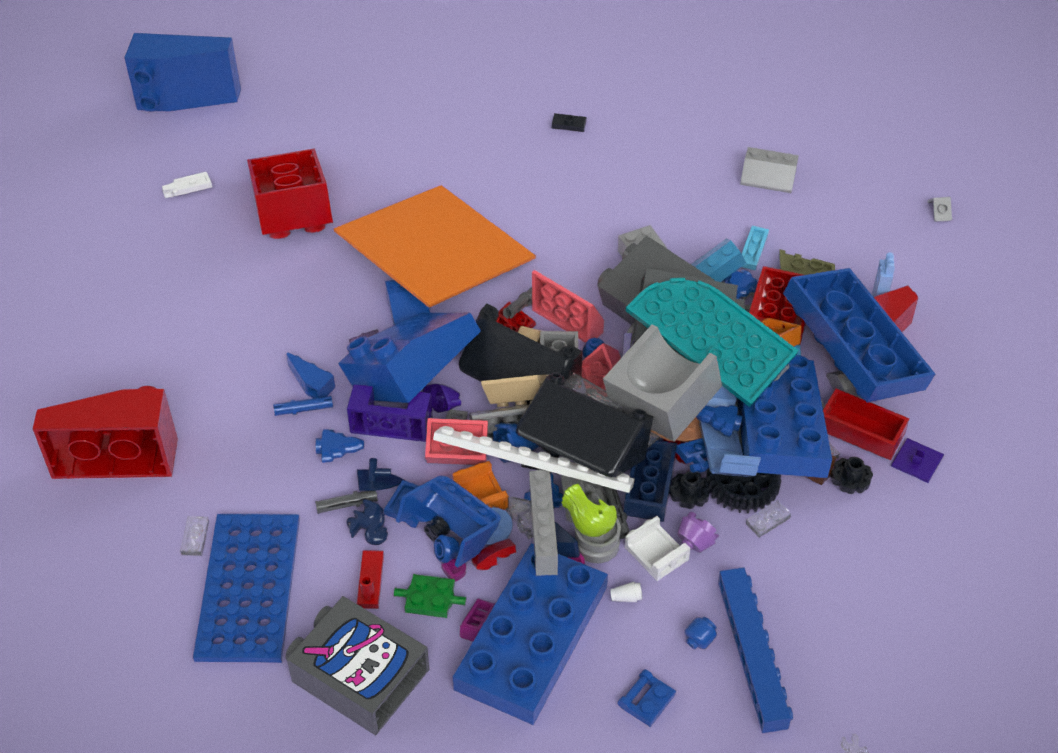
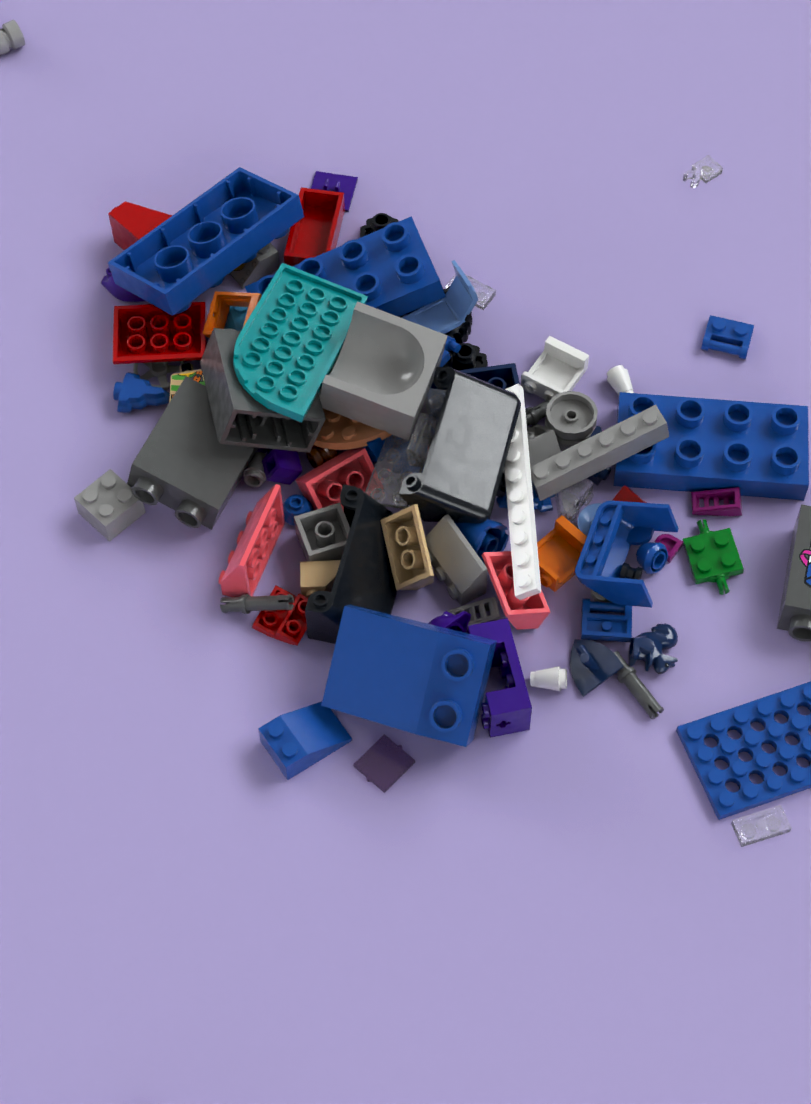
camera: 110 degrees left, 10 degrees up
red slope [33,386,178,479] -> none
red slope [247,148,333,239] -> none
blue pin [273,396,333,416] -> none
blue slope [286,352,336,398] -> none
blue rock [315,429,364,463] -> none
orange baseplate [334,185,536,308] -> none
red piece [357,550,384,609] -> none
lime piece [562,483,617,537] -> none
medium lavender cone [677,512,719,553] -> none
blue head [685,617,717,649] -> none
dark azure slope [691,238,746,282] -> none
blue brick [718,567,793,733] -> none
medium azure plate [742,226,769,270] -> none
olive wing [779,249,835,275] -> none
light blue hinge [872,252,895,297] -> none
none -> white cone [530,666,567,691]

